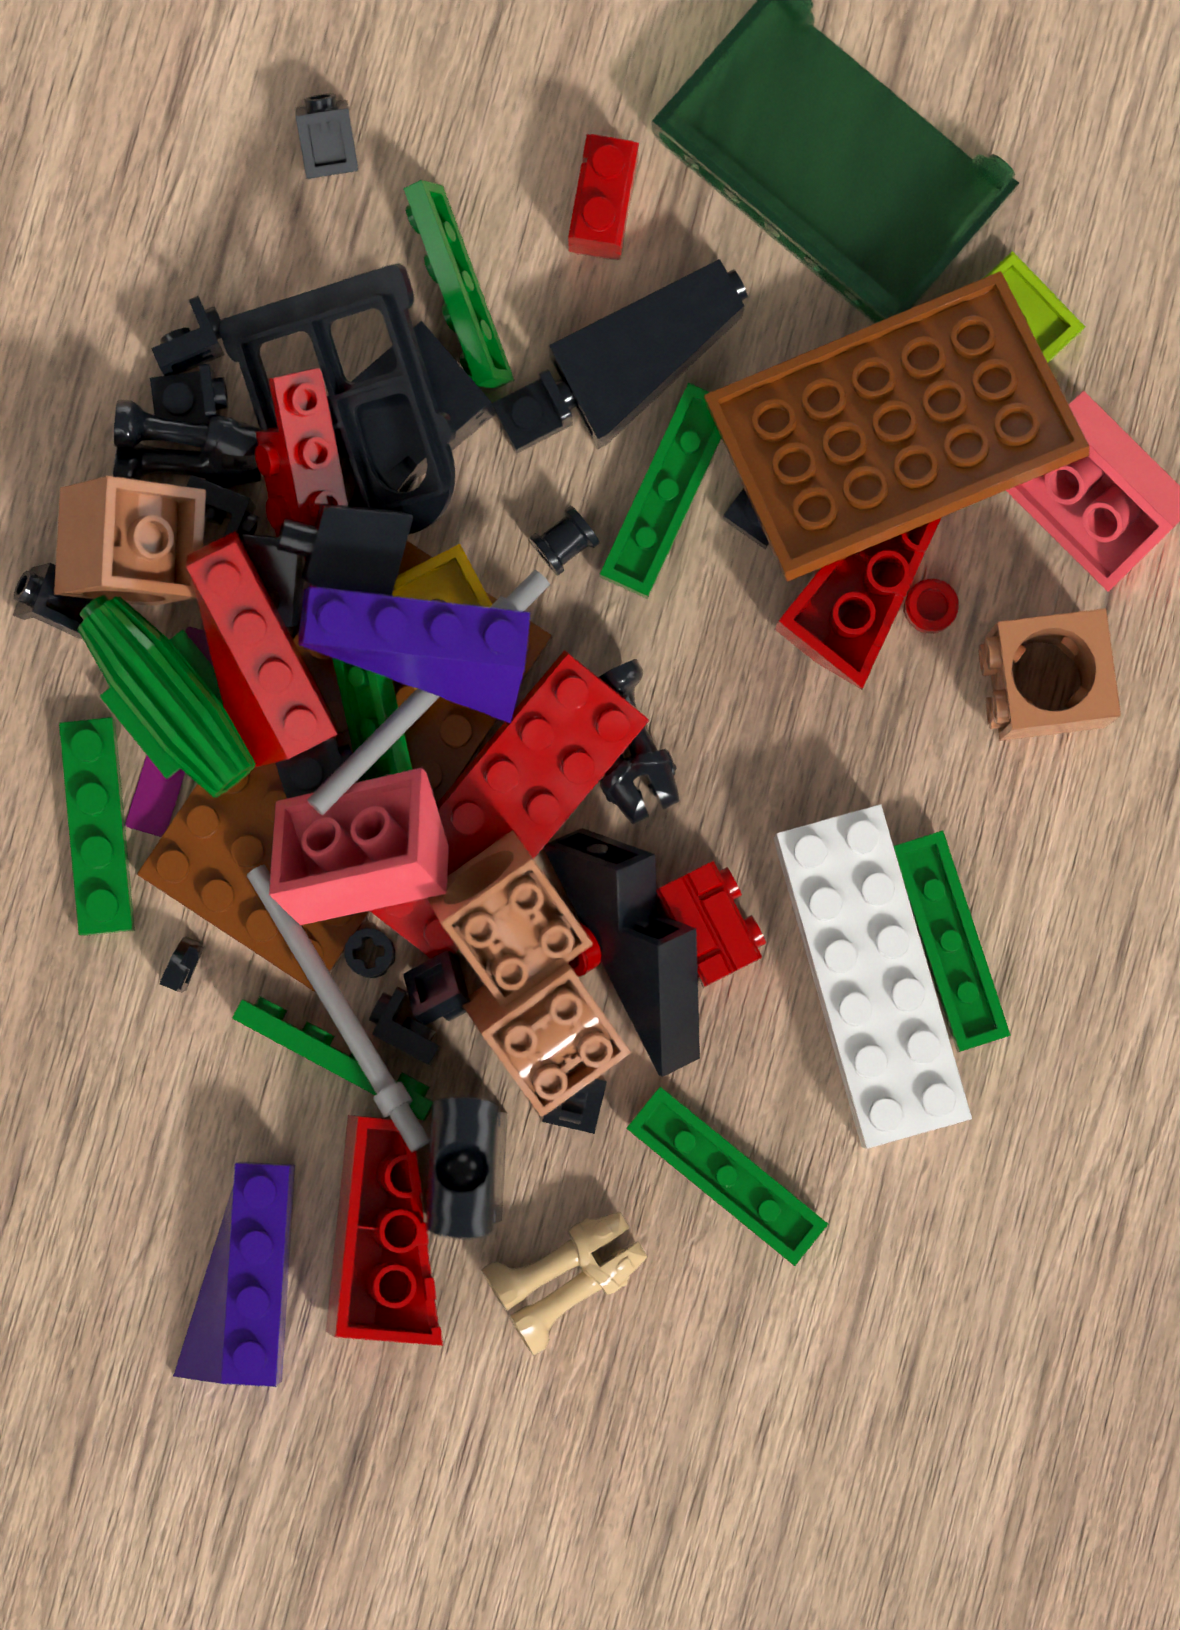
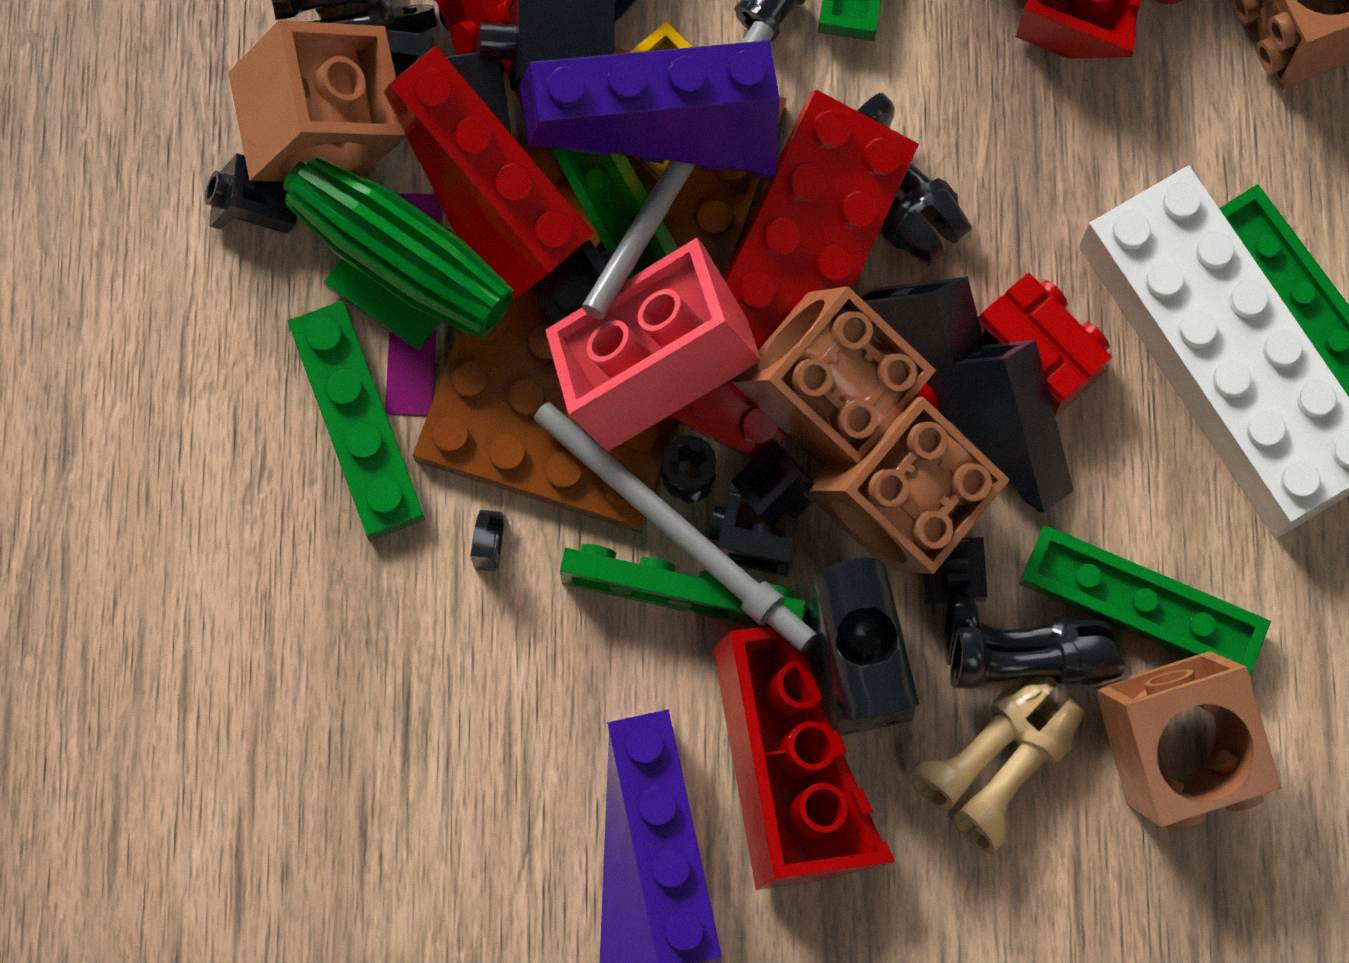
camera: 15 degrees left, 10 degrees down
none -> black piece [945,592,1125,689]
none -> nougat brick [1094,651,1281,831]

